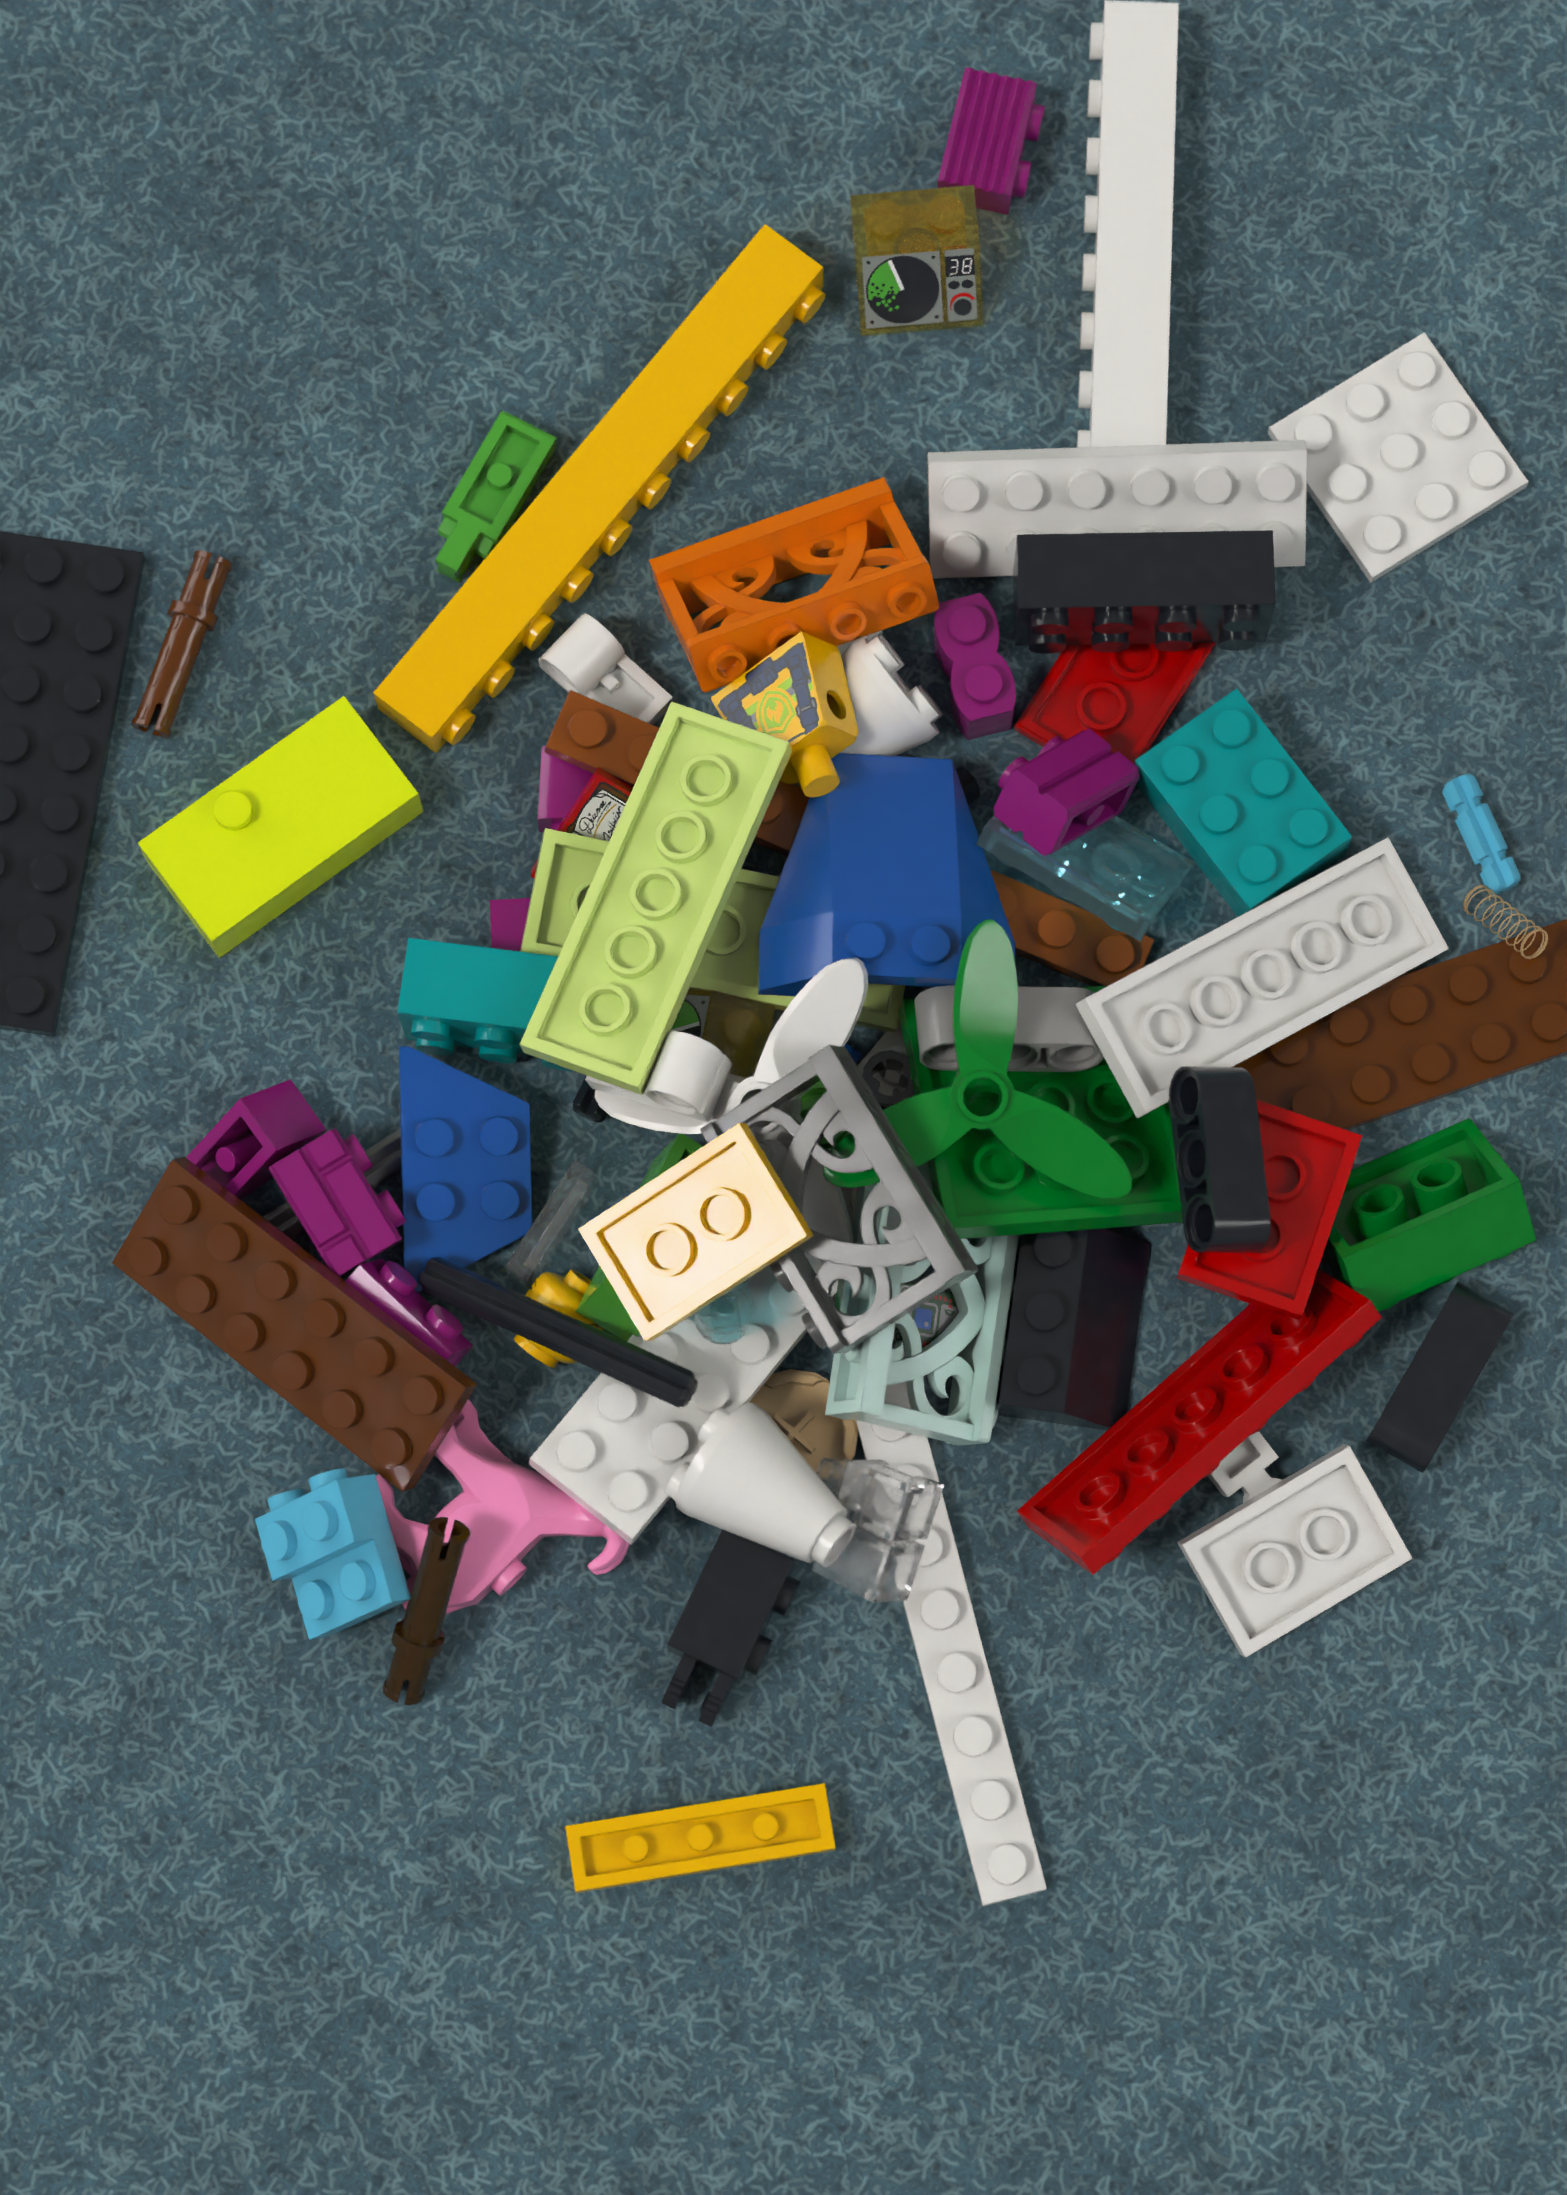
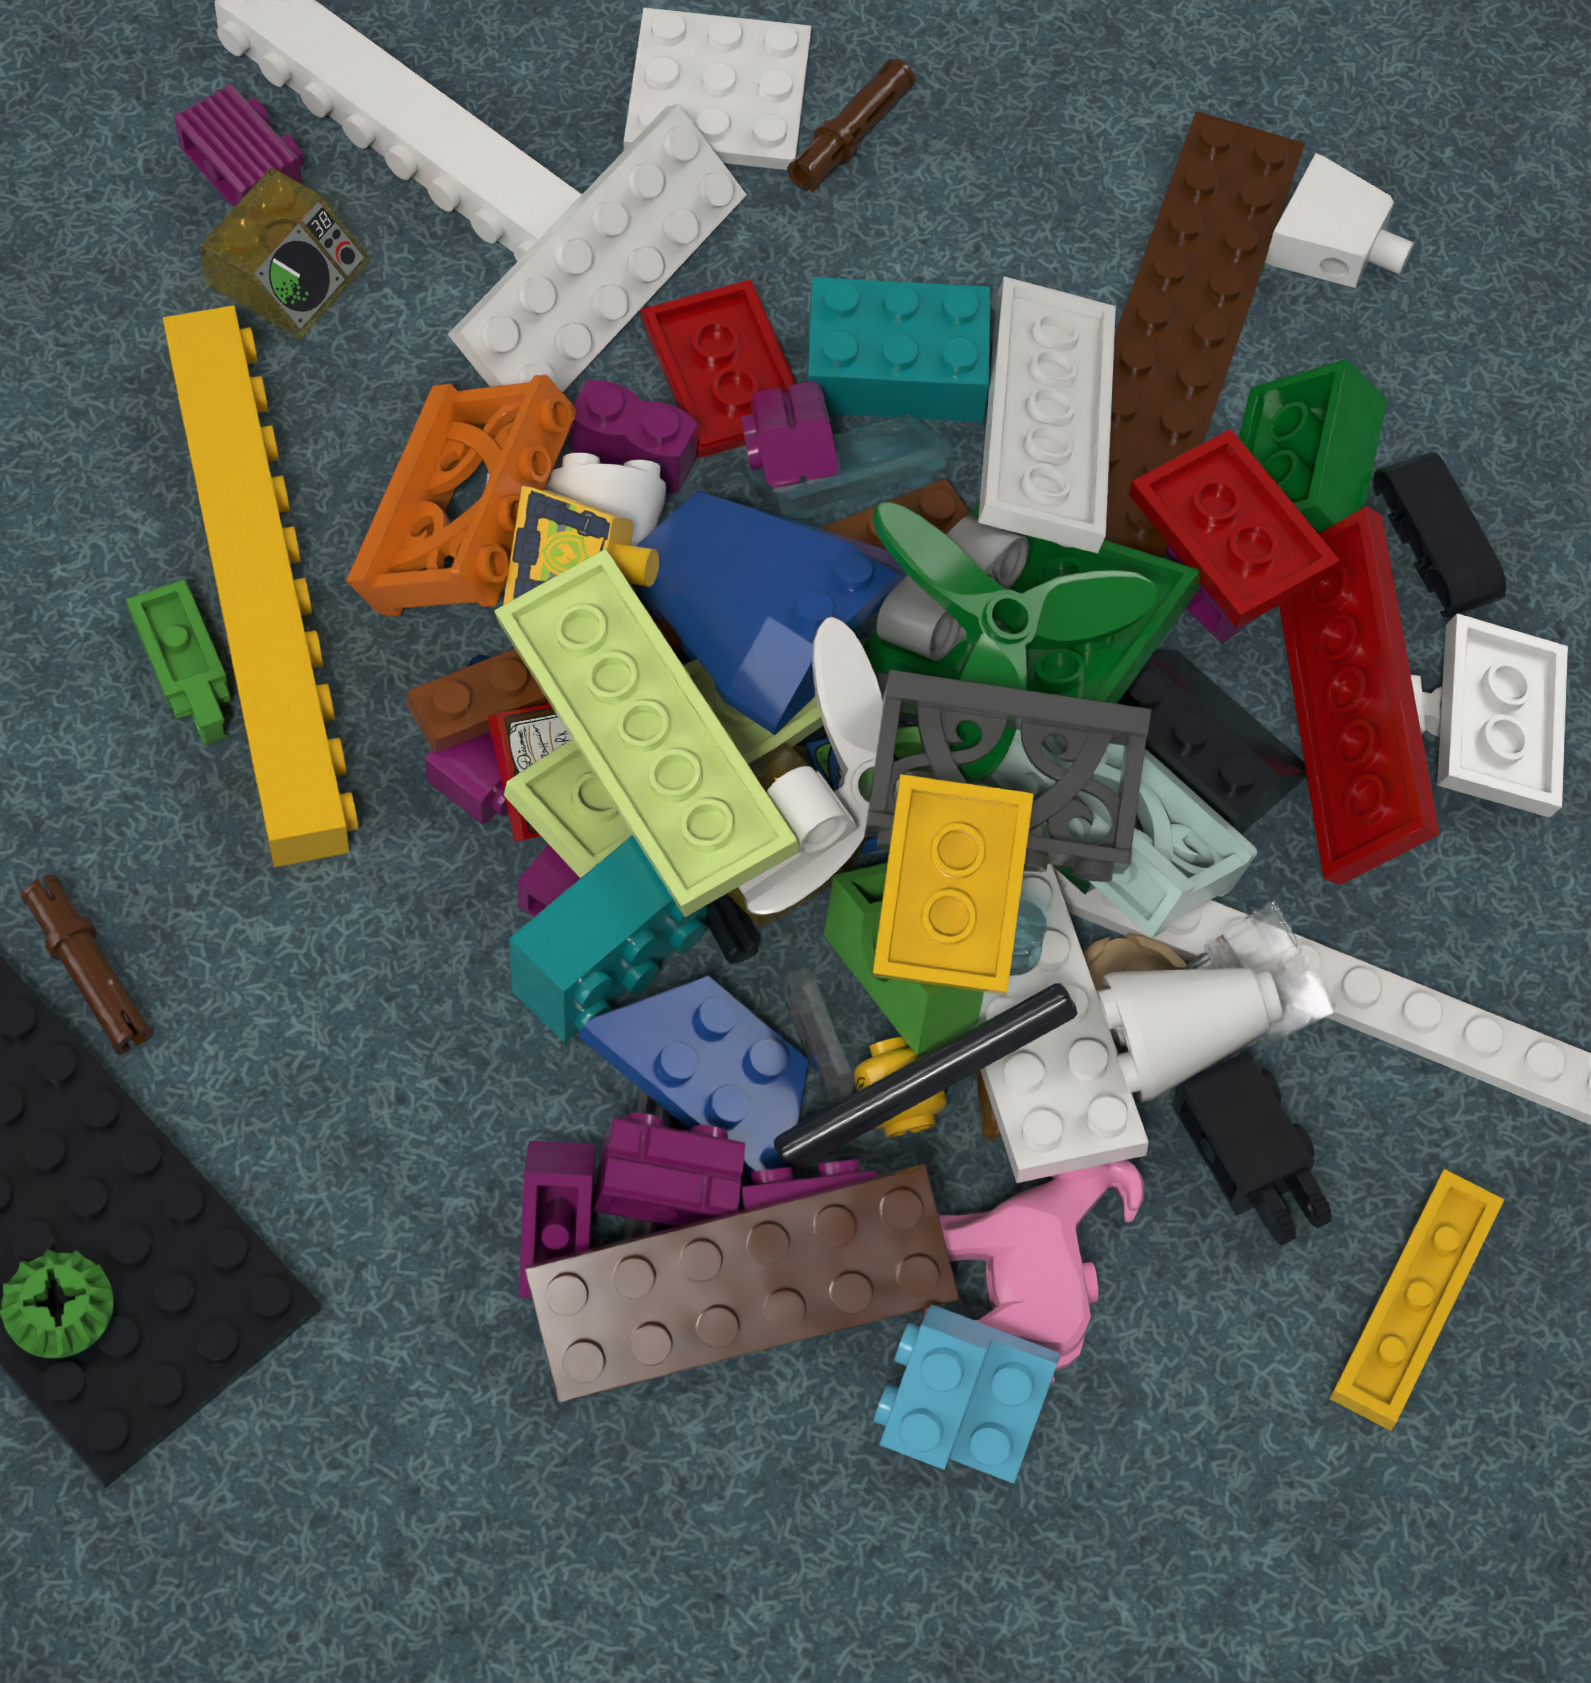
camera: 60 degrees left, 15 degrees down
neon yellow brick [138,696,424,958] -> none
dark brown pin [382,1517,470,1705] -> none
white plate [538,614,673,725] -> none
black brick [1013,530,1276,654] -> none
black beam [1169,1066,1271,1253] -> none
medium azure axle [1443,774,1521,895] -> none
tan piece [1463,885,1548,959] -> none
none -> reddish brown pin [787,58,916,192]

